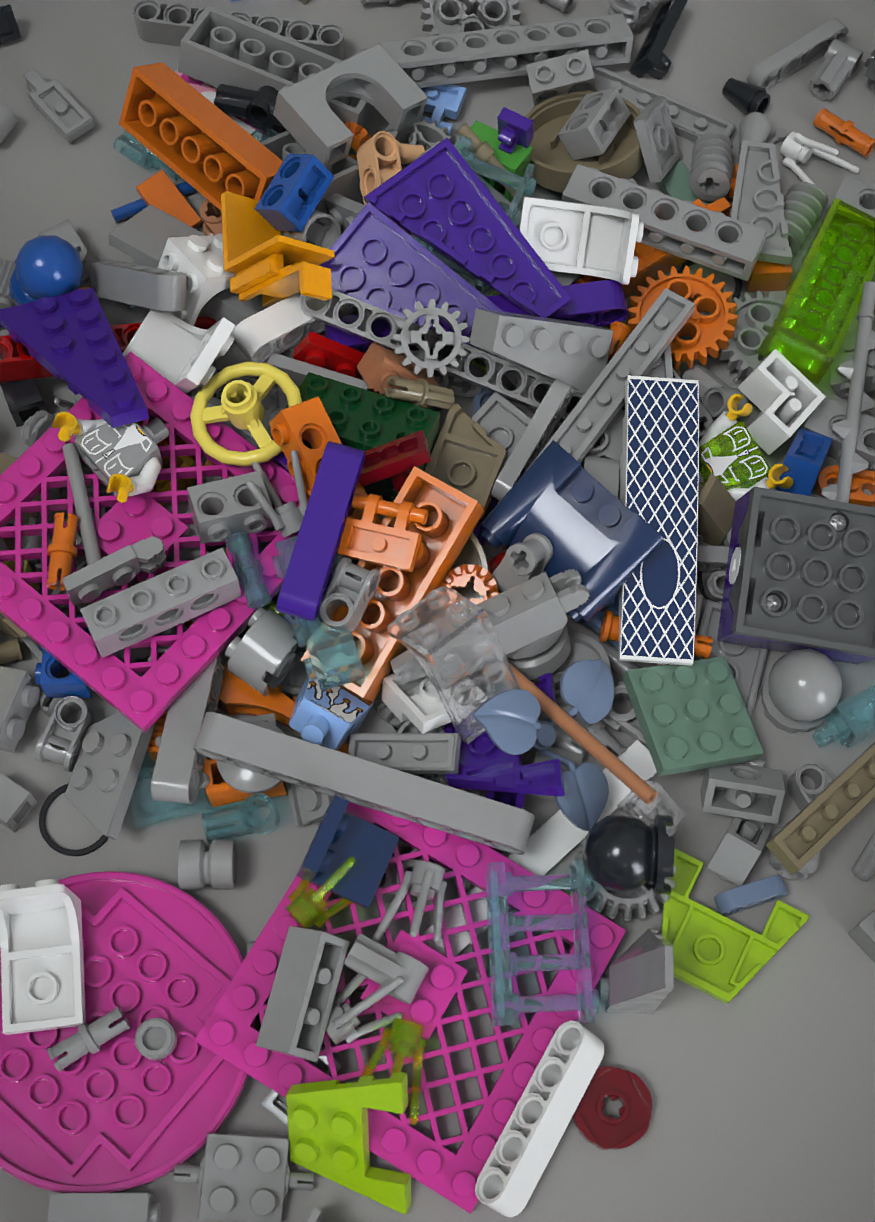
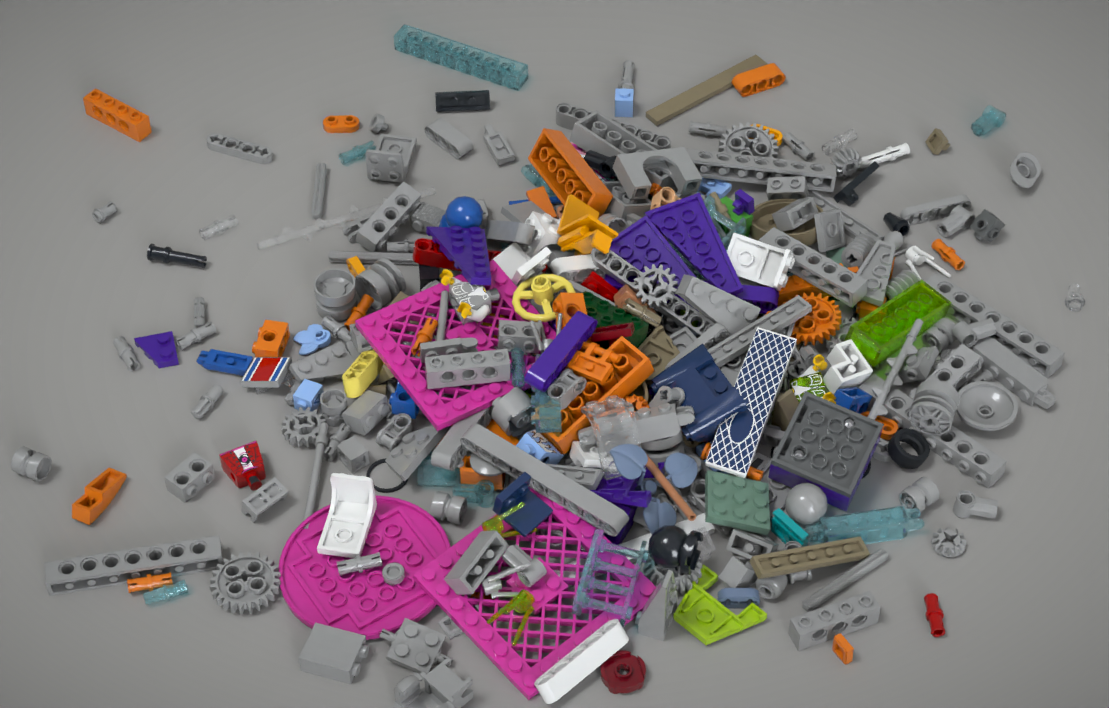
camera: 20 degrees right, 20 degrees down
blue brick [255,154,334,232] -> none
lime wing [286,1072,412,1214] -> none
light grey plant [372,860,447,943] -> none
none -> teal plate [771,508,809,547]

